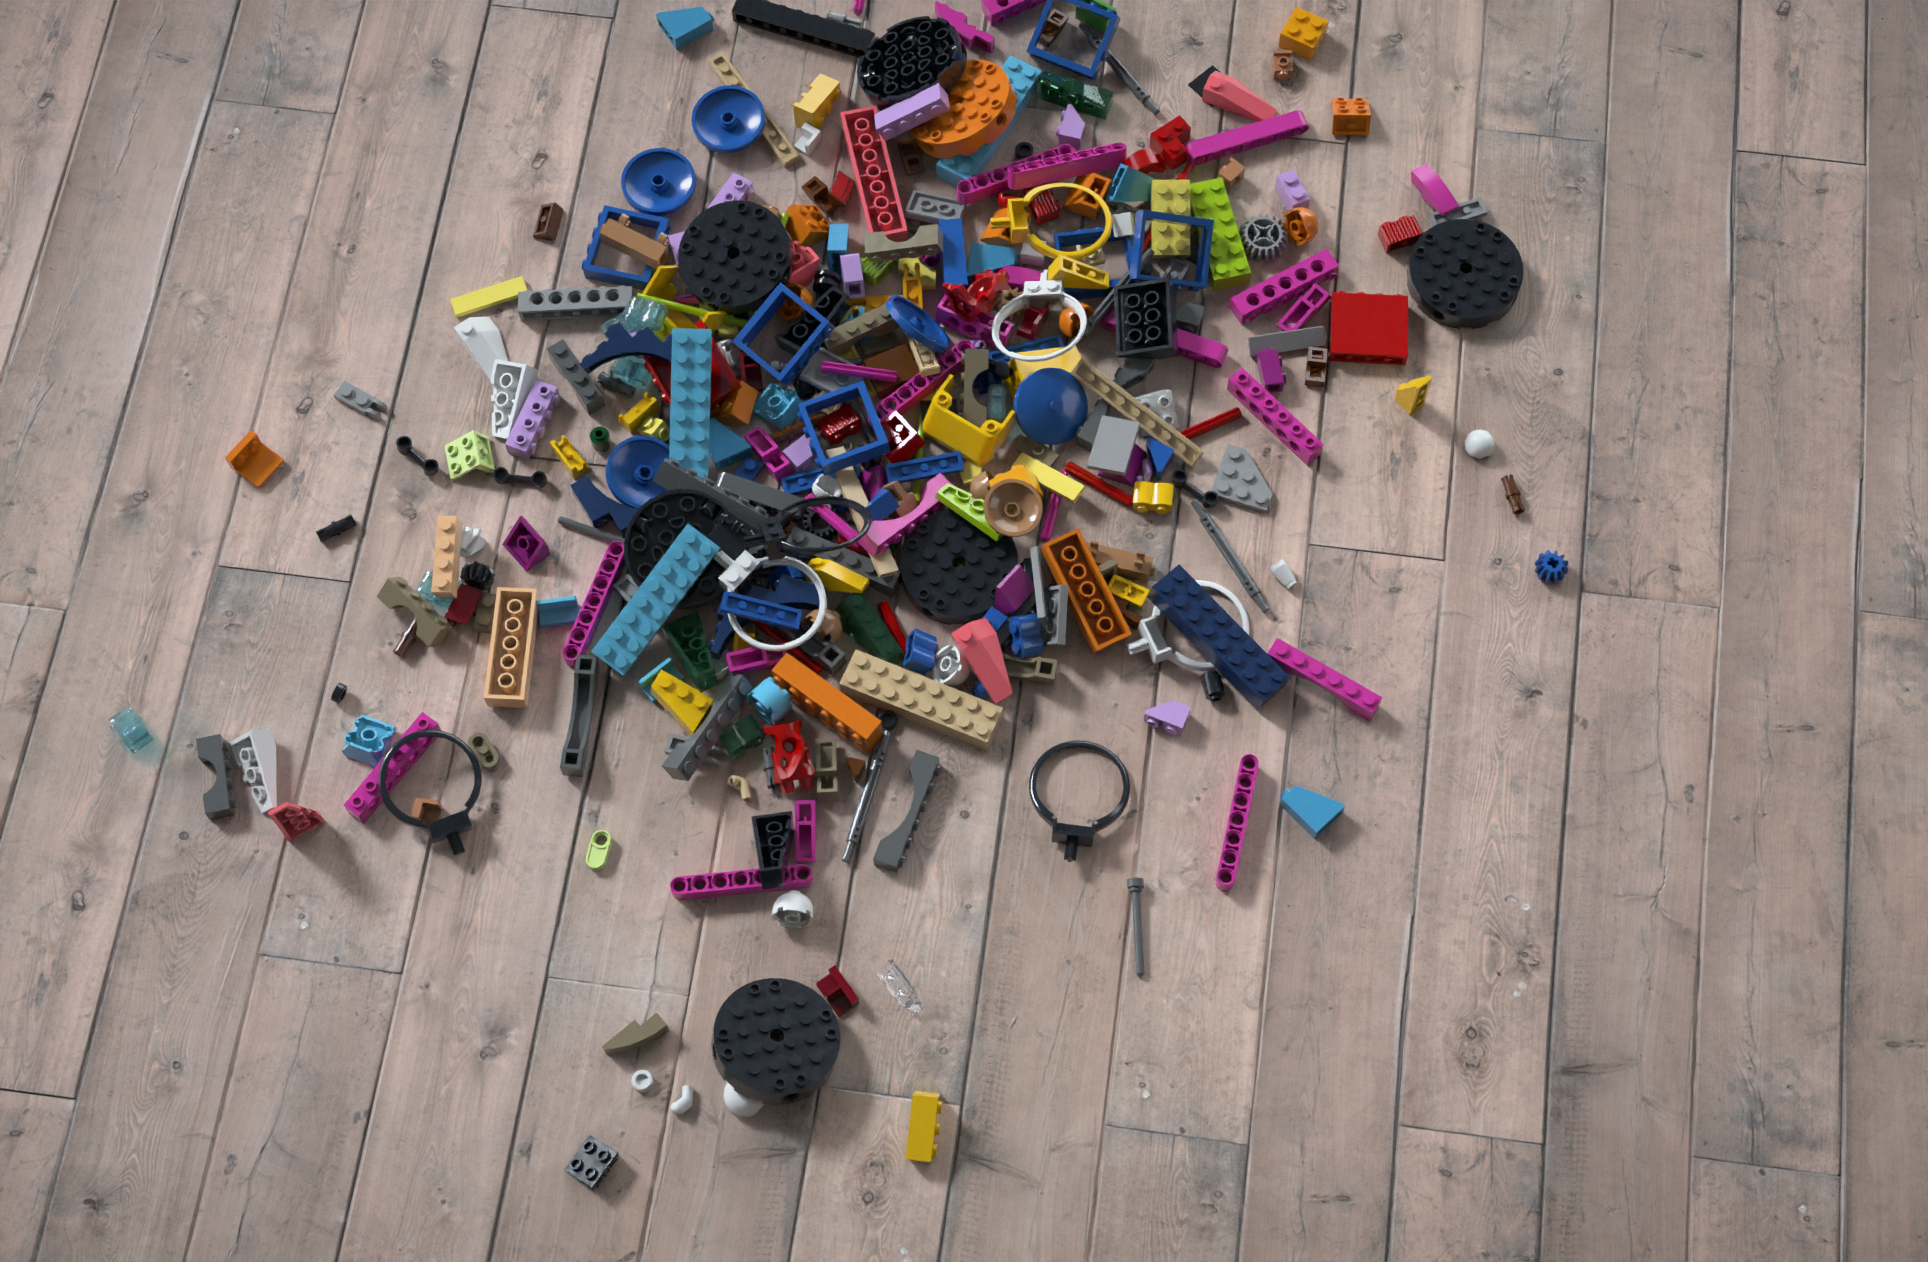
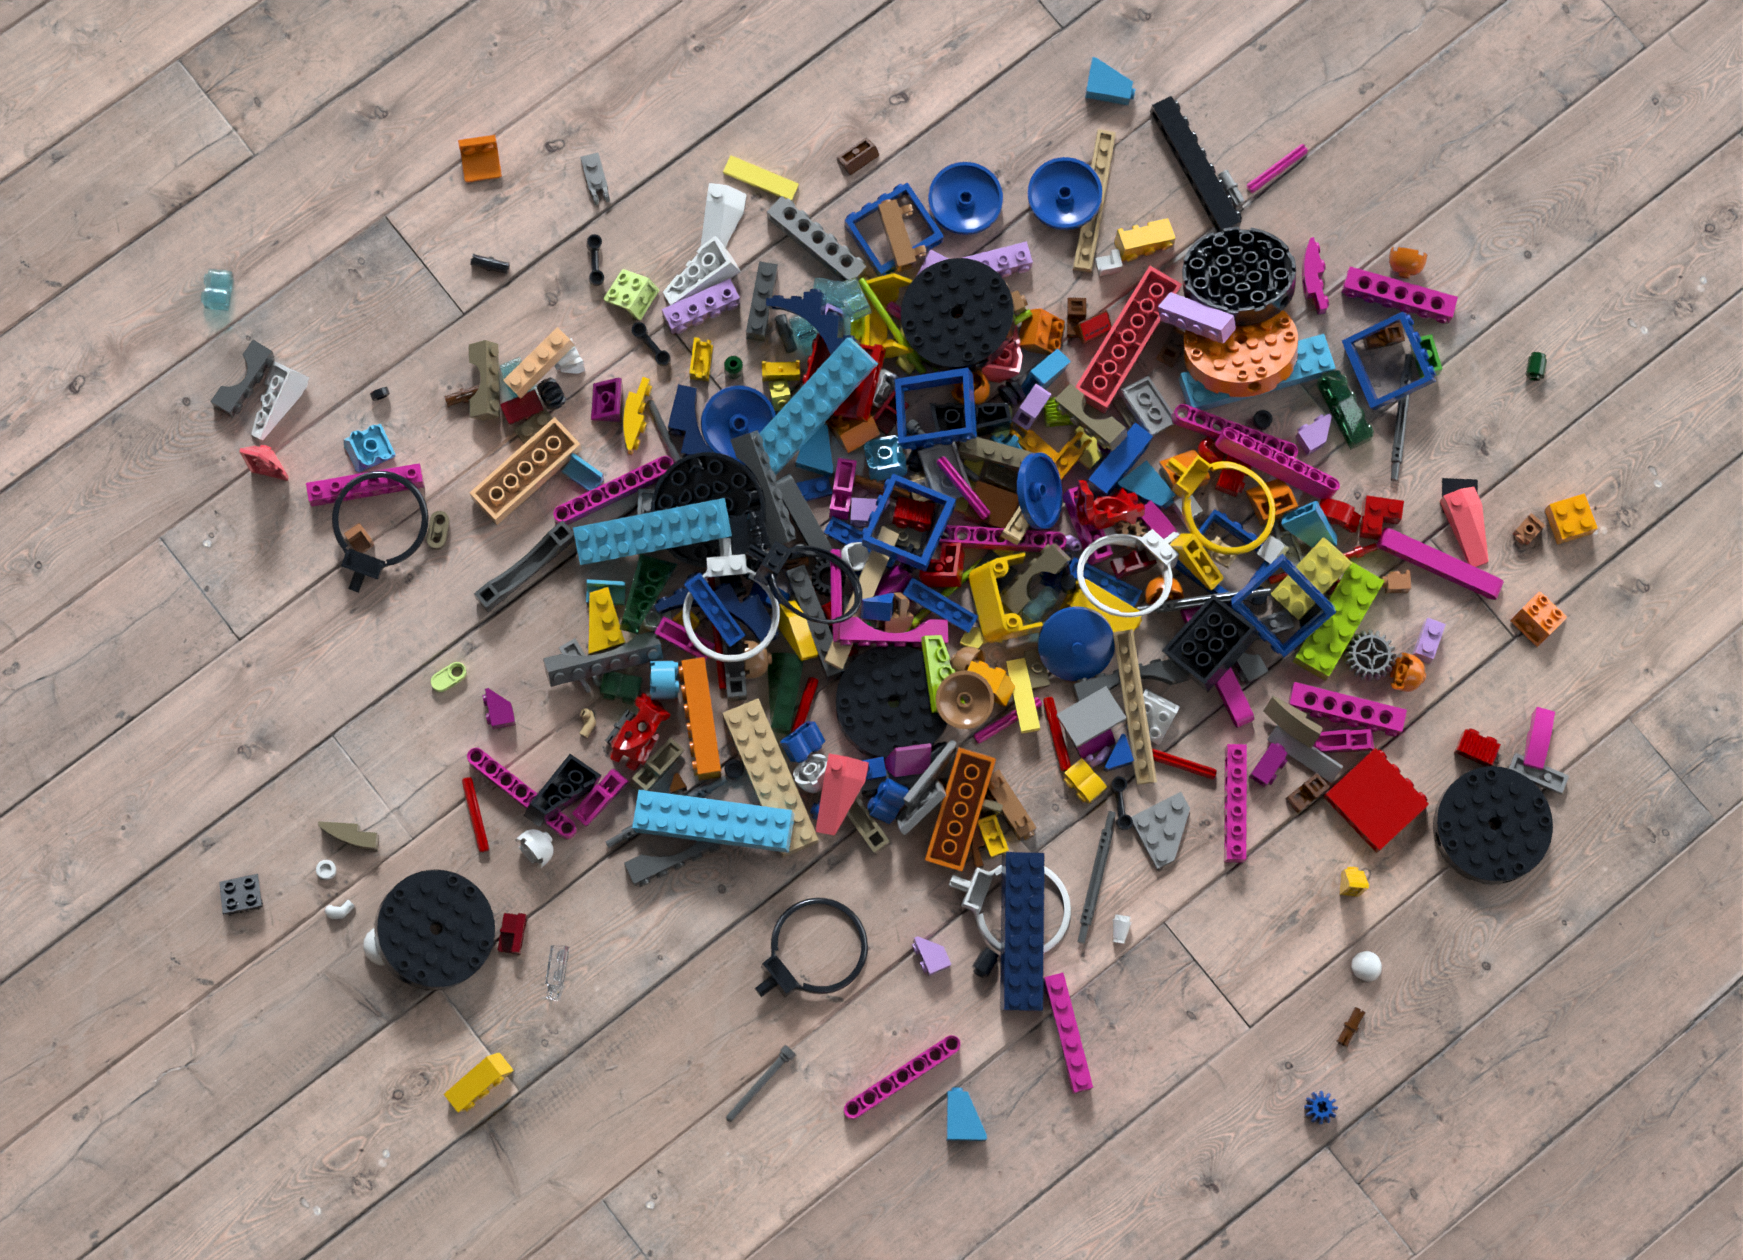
camera: 35 degrees right, 10 degrees up
none -> red axle [462,777,489,852]
none -> magenta slope [482,688,516,730]
none -> yellow slope [623,377,652,455]
none -> medium azure brick [632,790,795,853]
none -> dark tan slope [1263,696,1322,748]

